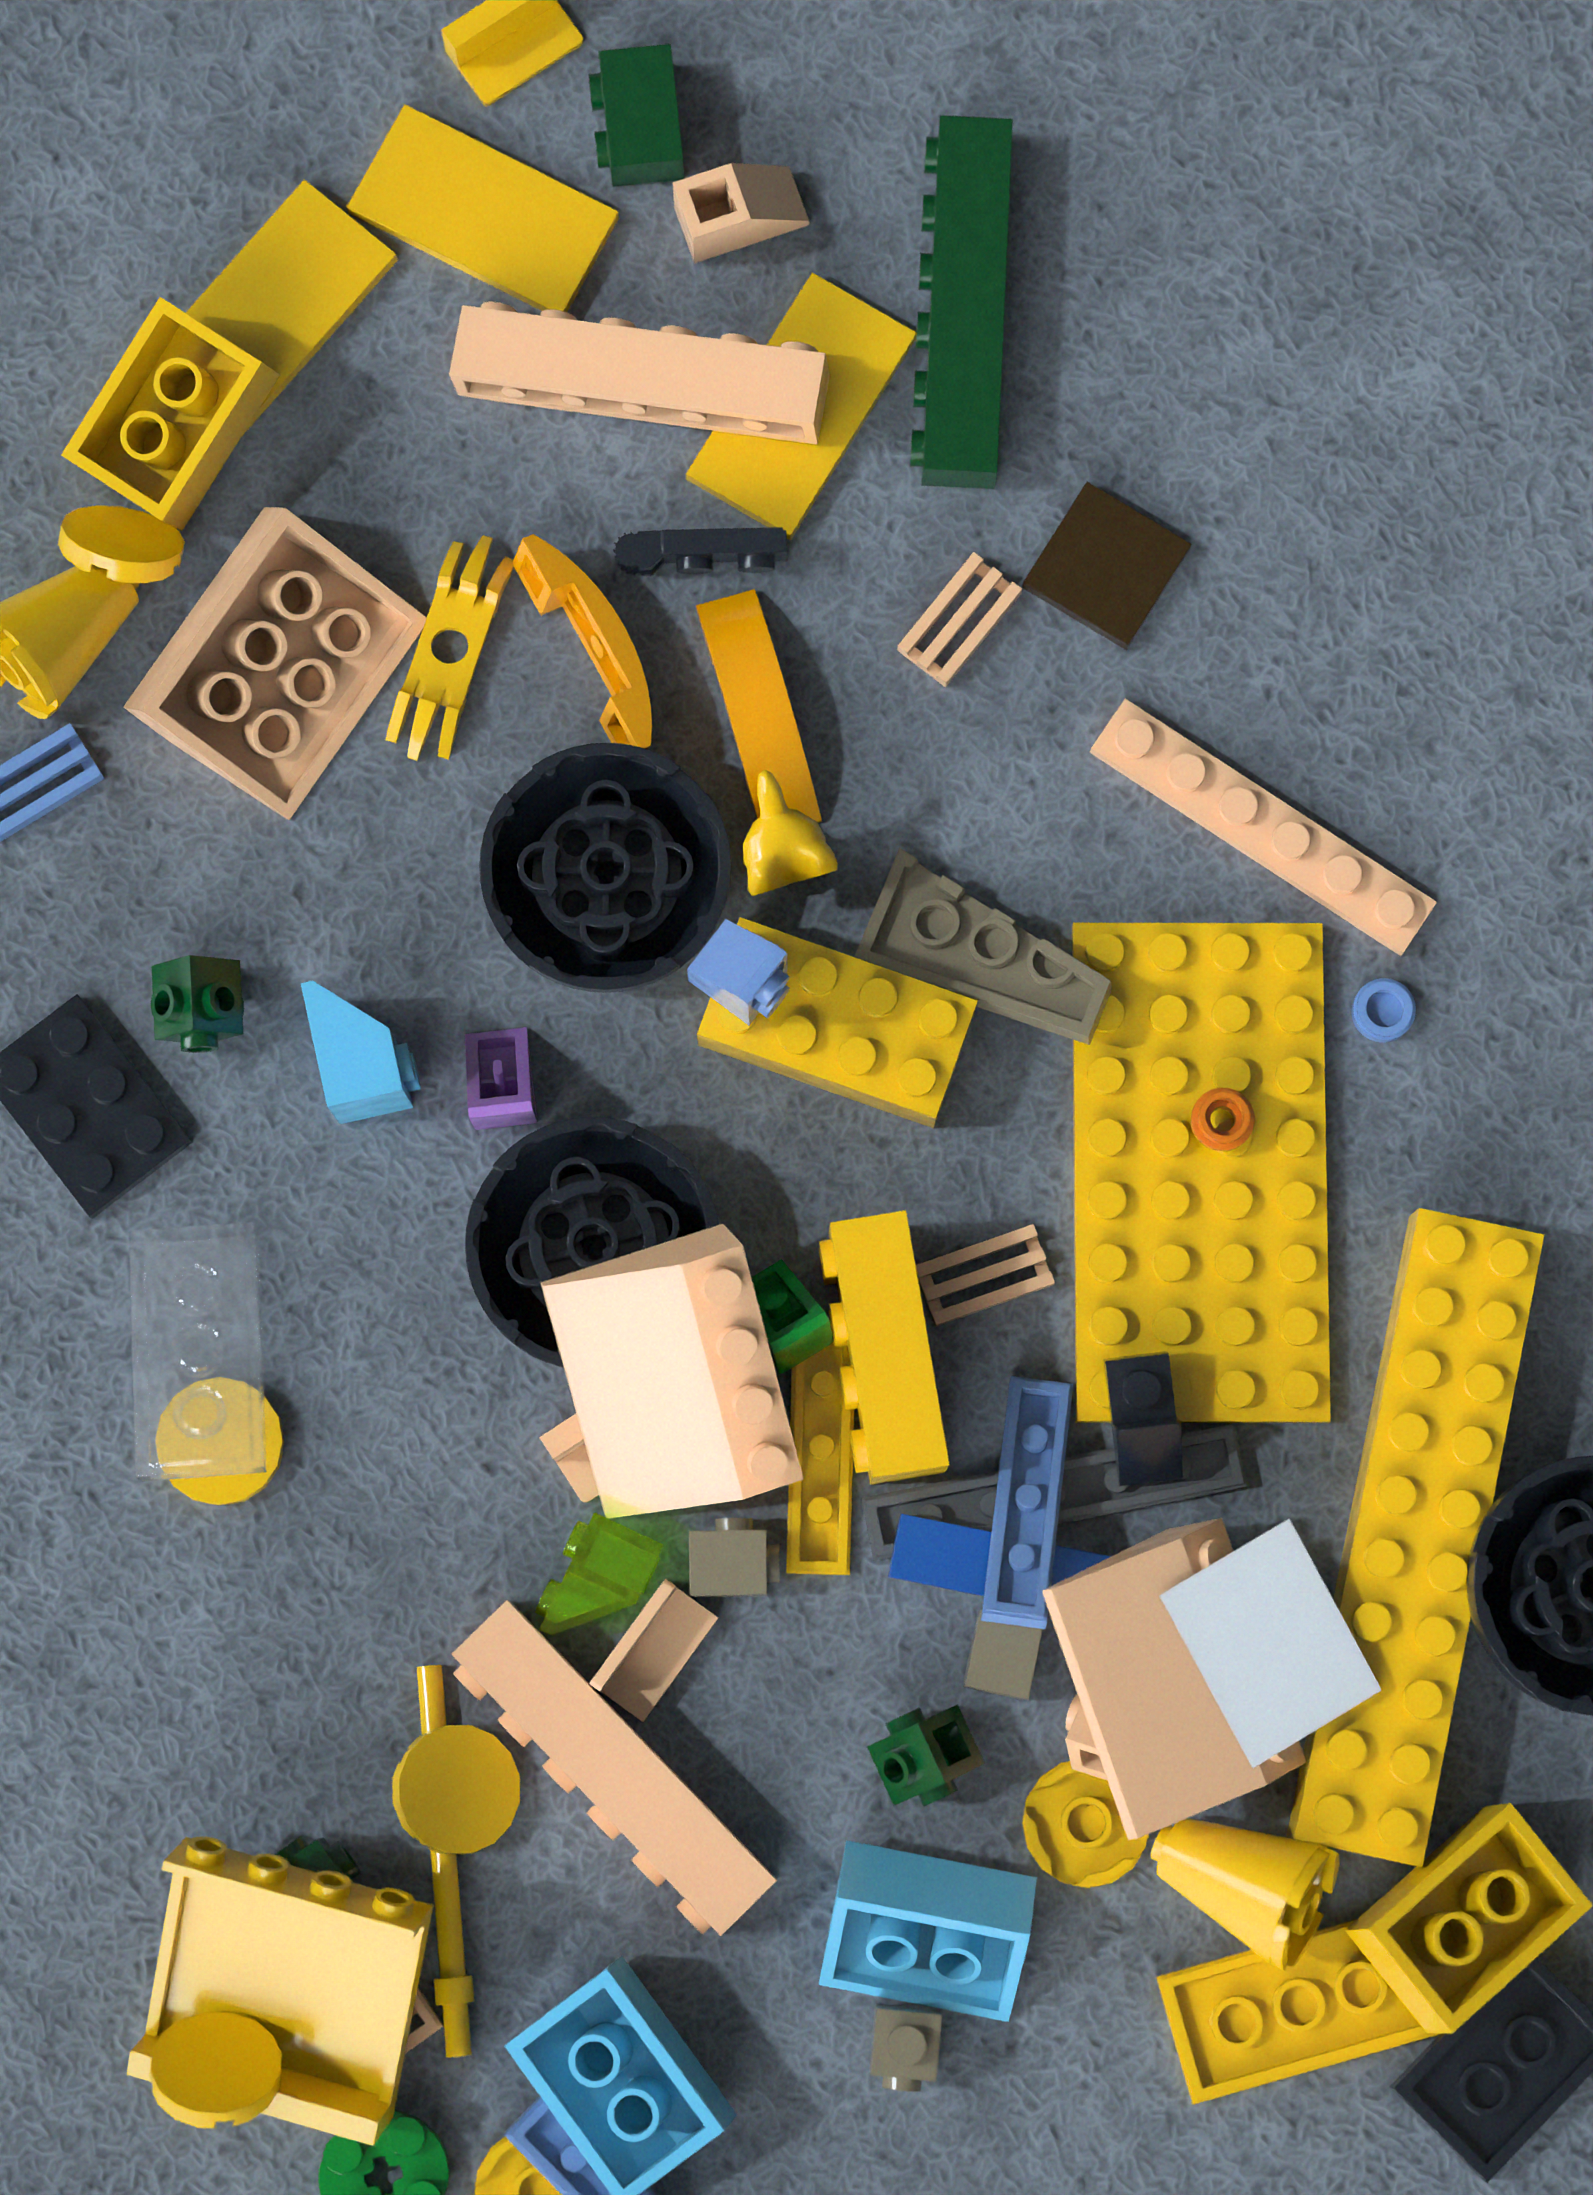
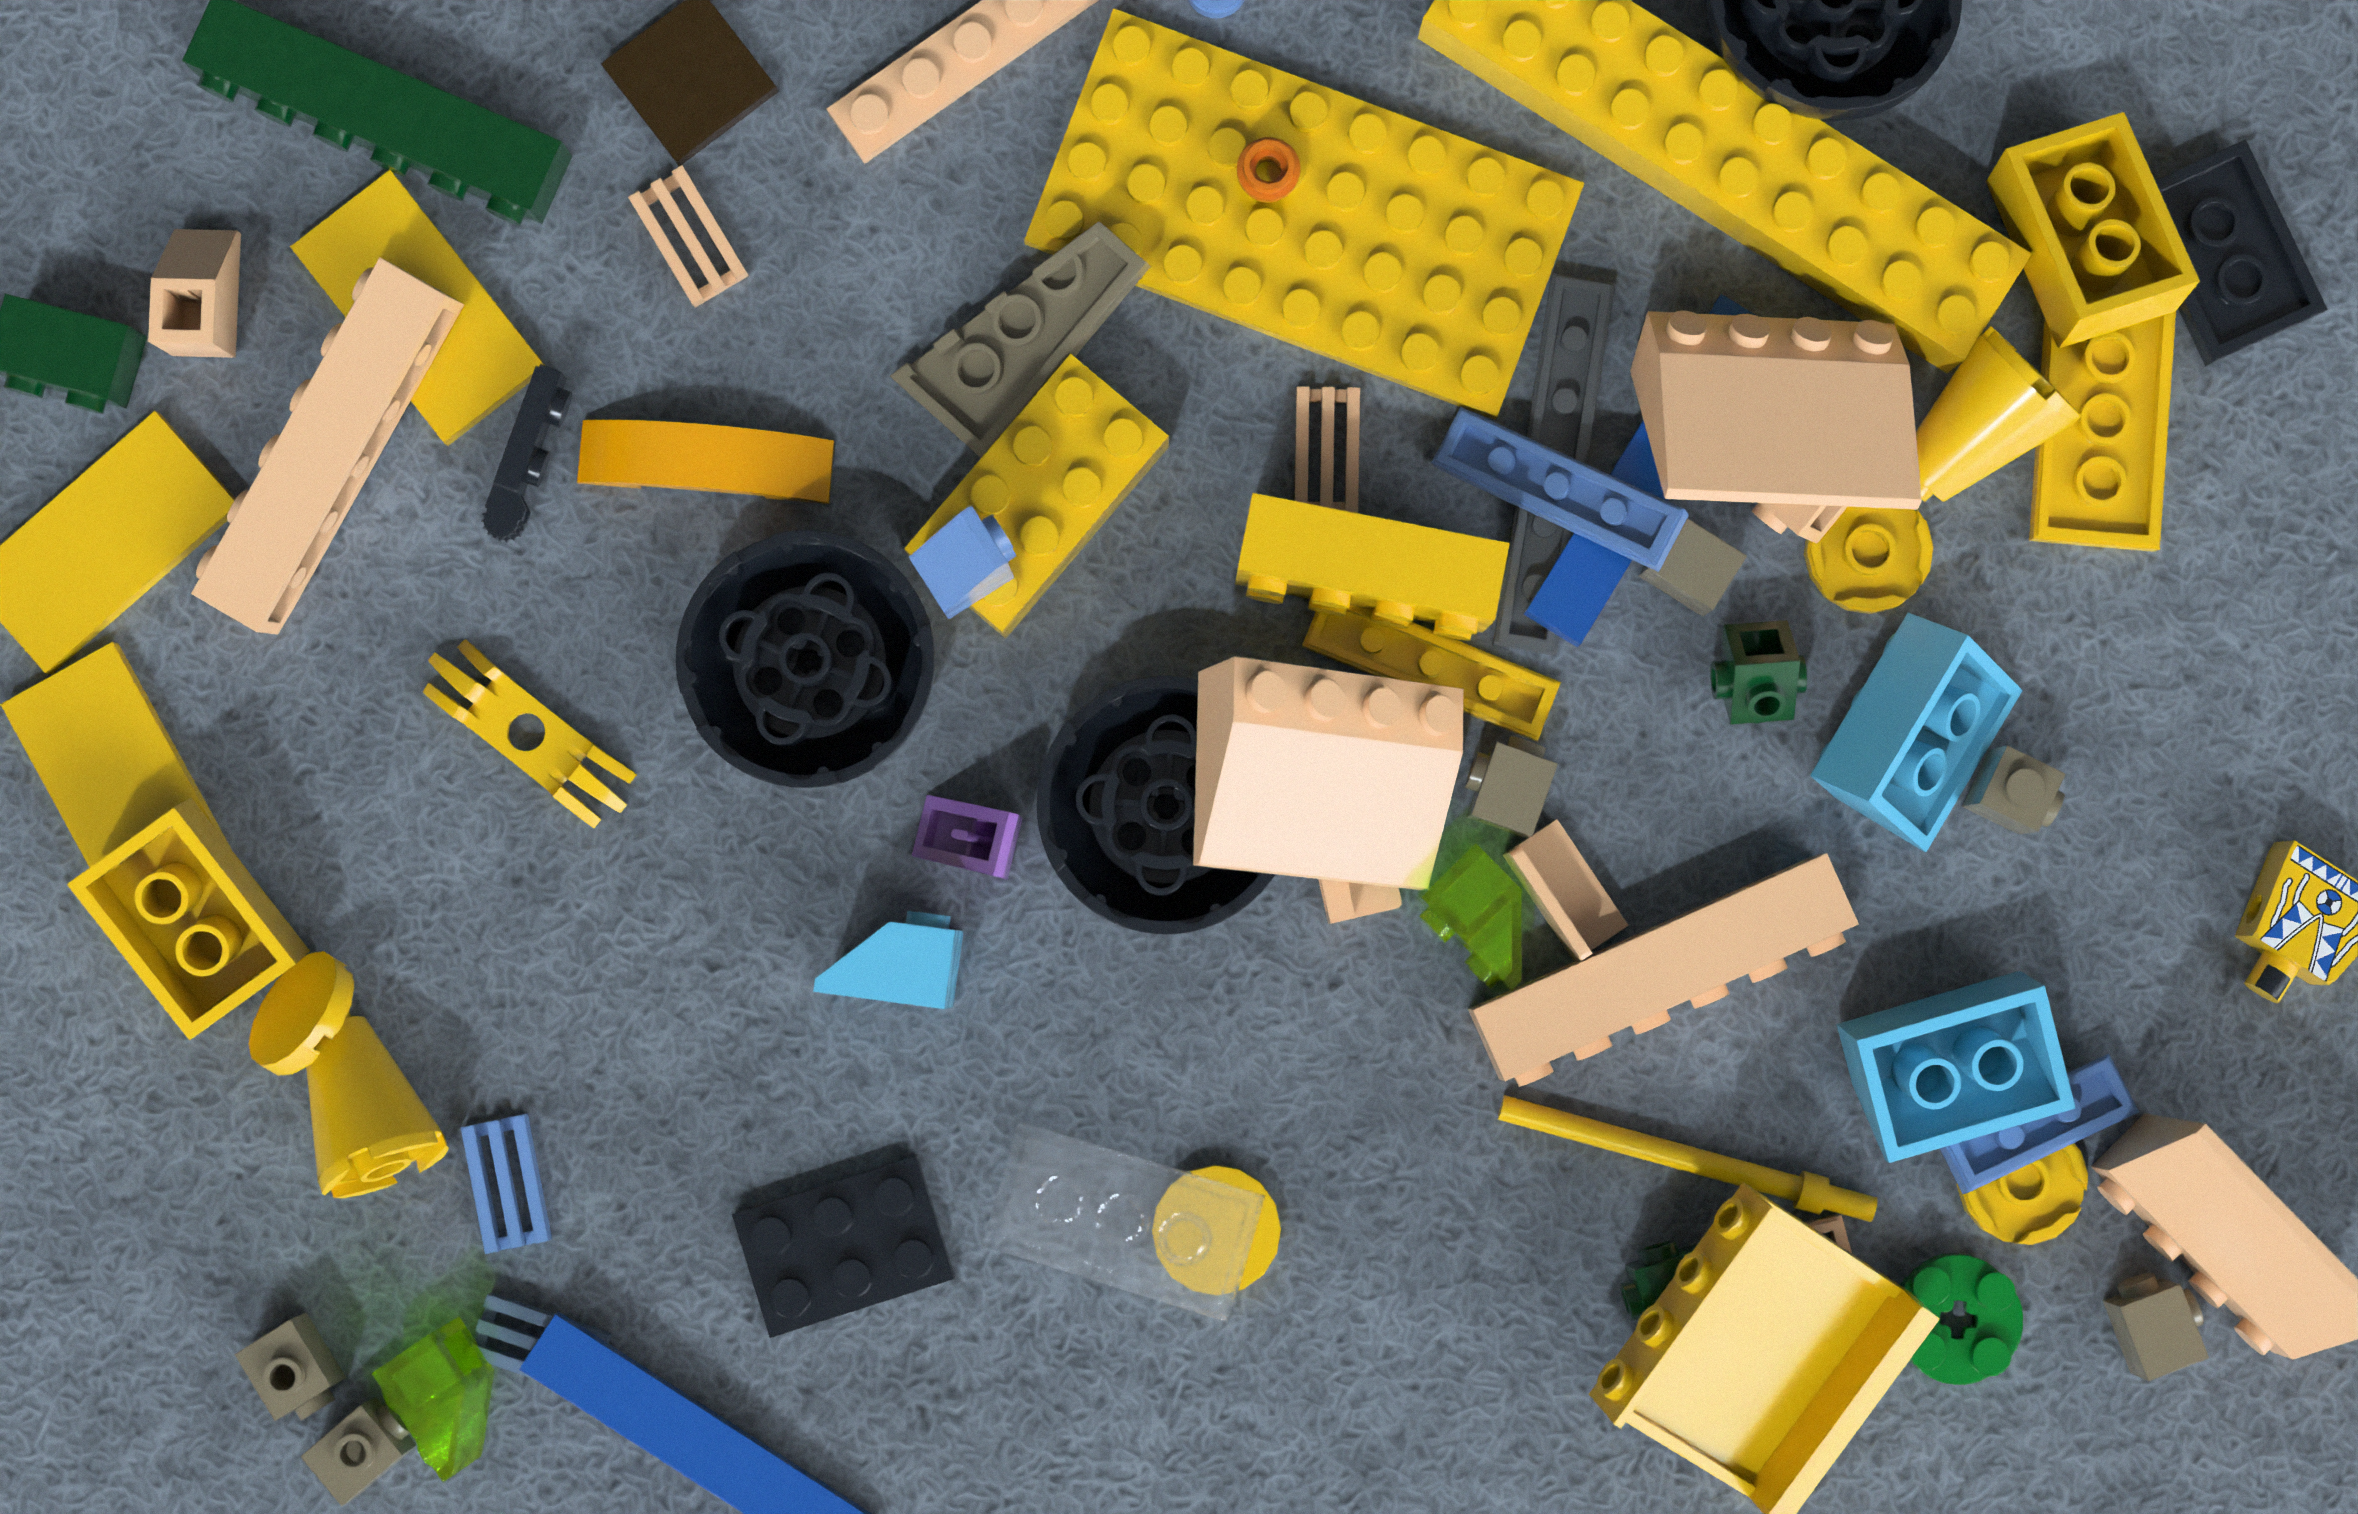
camera: 70 degrees left, 5 degrees up
light nougat slope [123,507,427,820] -> none
yellow tile [150,2012,282,2128] -> none
dark green brick [151,955,244,1053] -> none
yellow tile [392,1725,520,1854] -> none
light orange slope [512,534,652,750] -> none
yellow animal [743,770,838,896] -> none
green slope [751,1259,833,1374] -> none
black slope [1103,1351,1183,1486] -> none
white sticker [1159,1519,1382,1768] -> none

